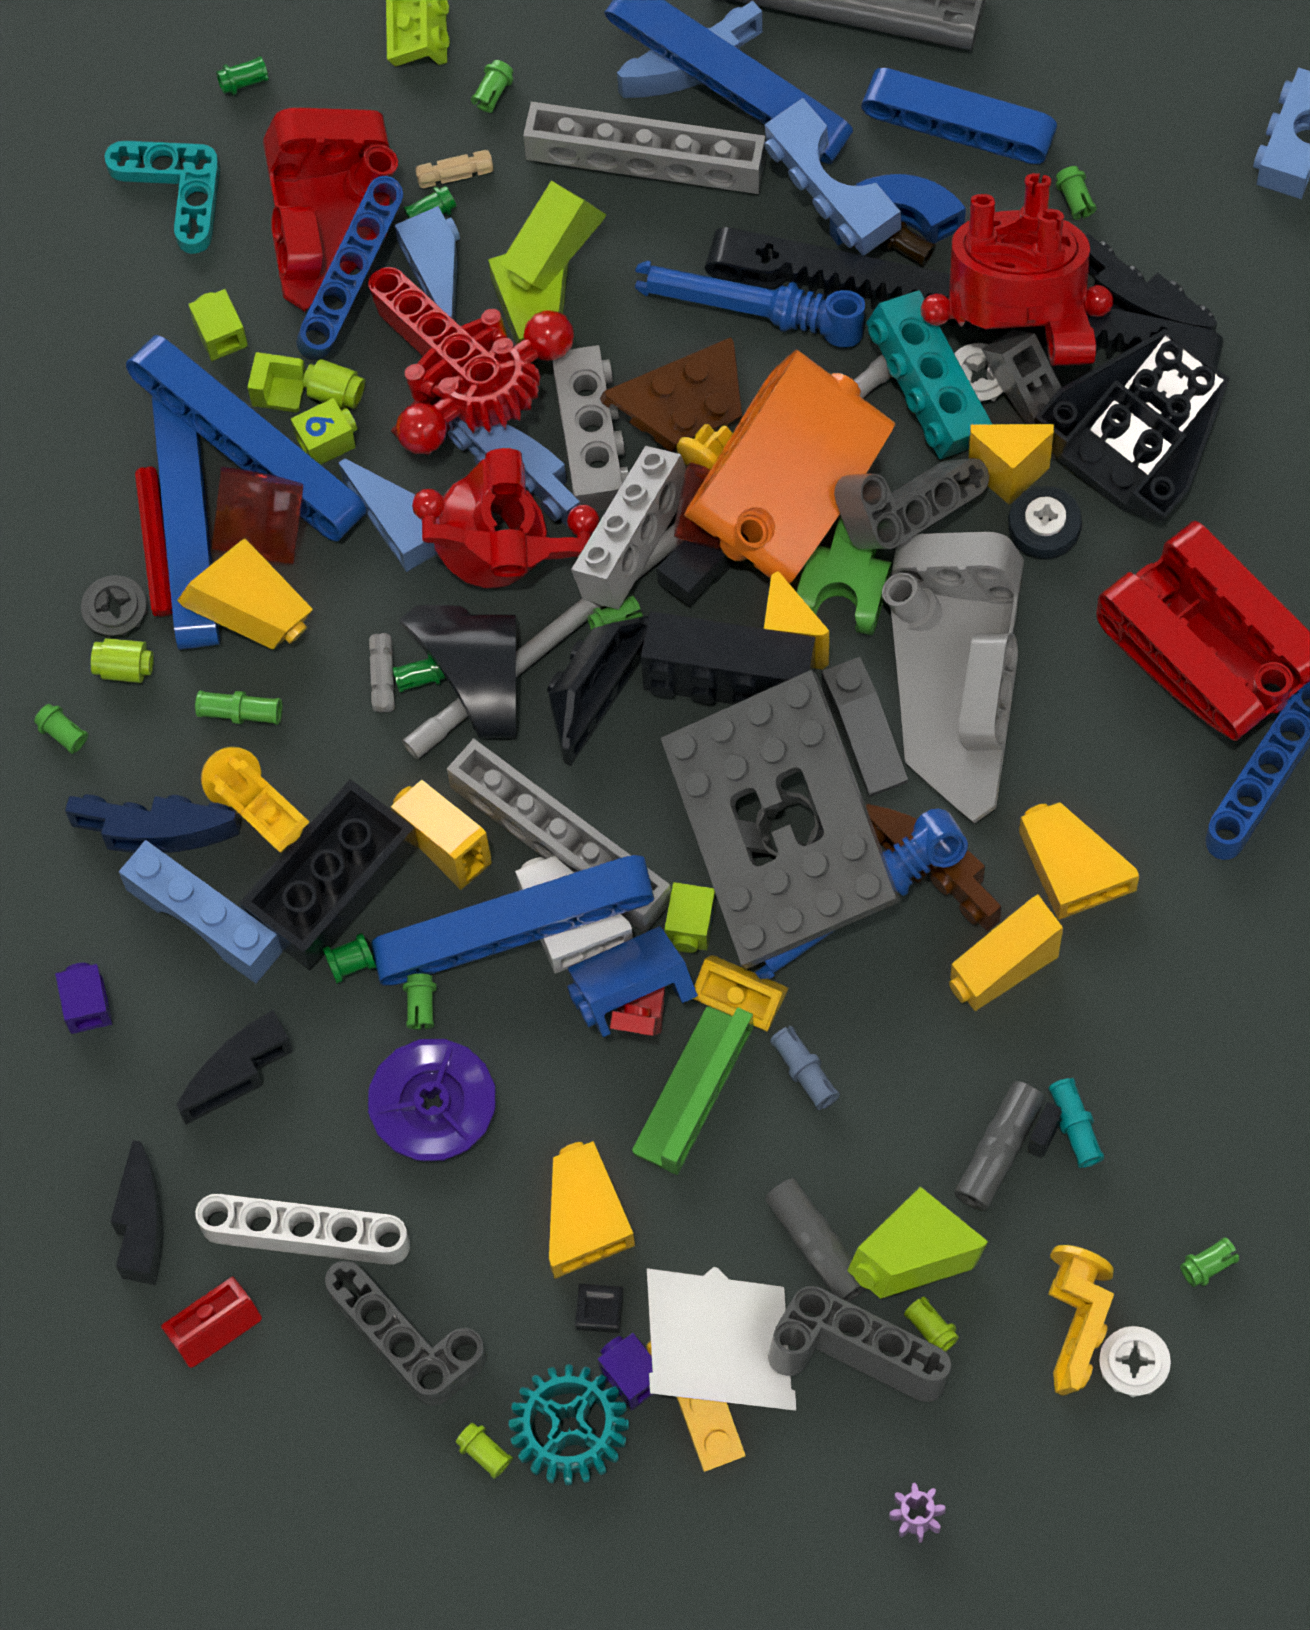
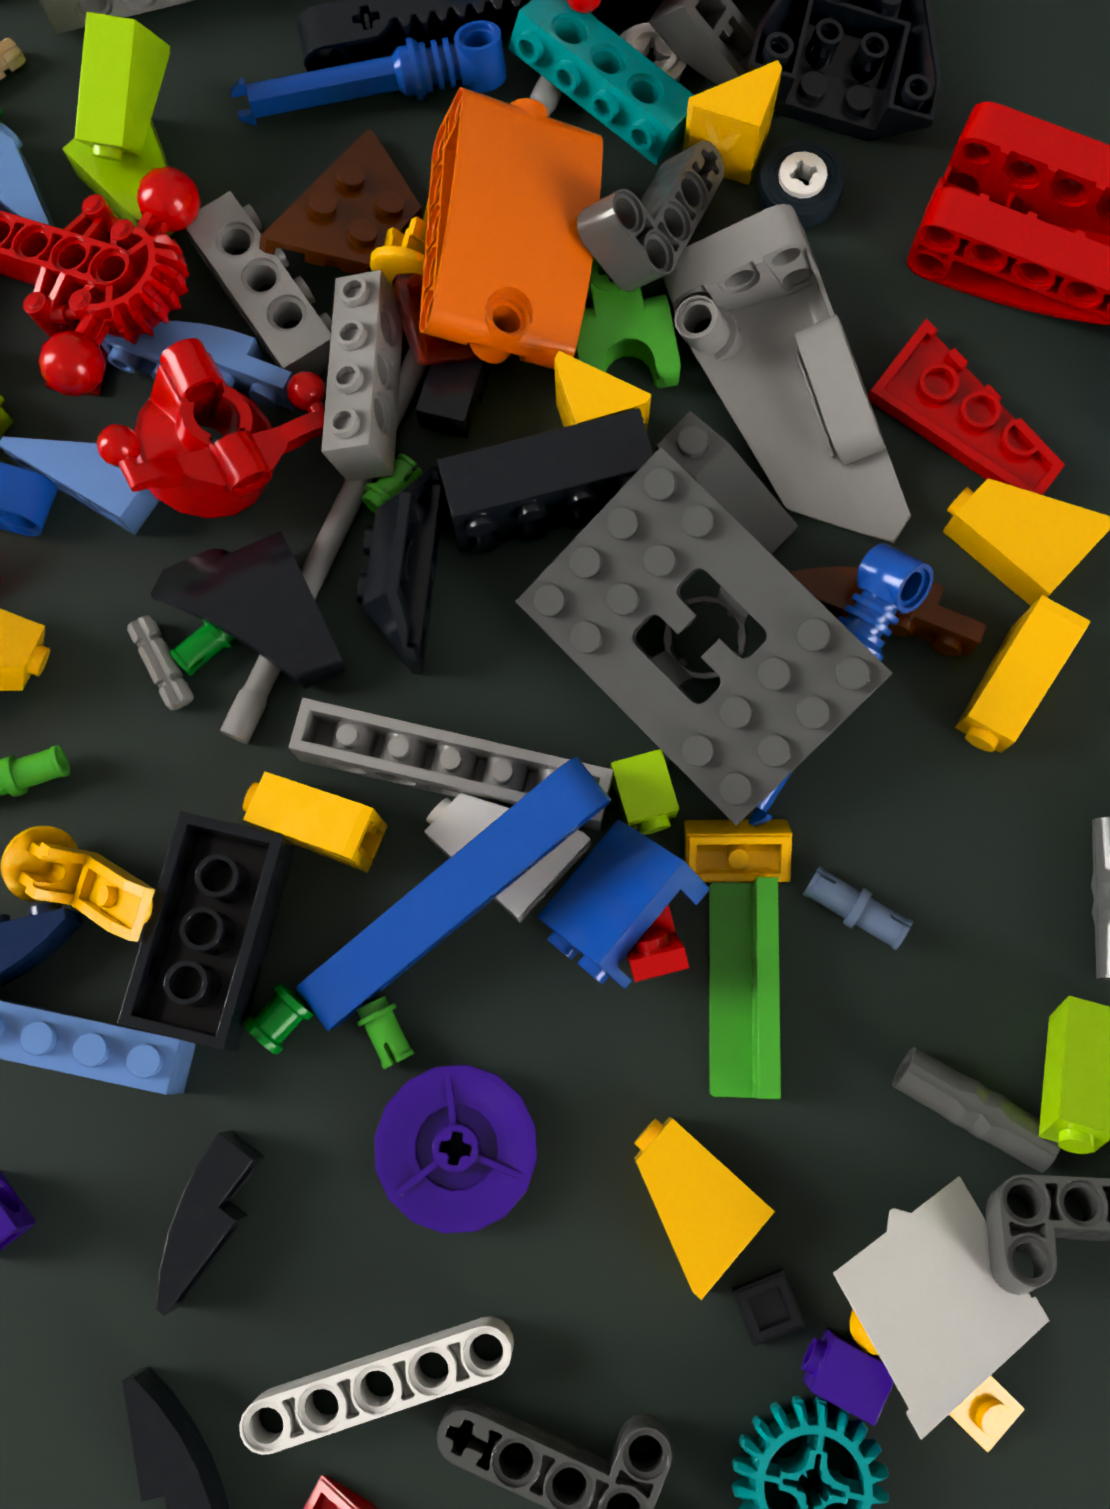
camera: 25 degrees left, 10 degrees up
none -> red wing [868,318,1065,495]

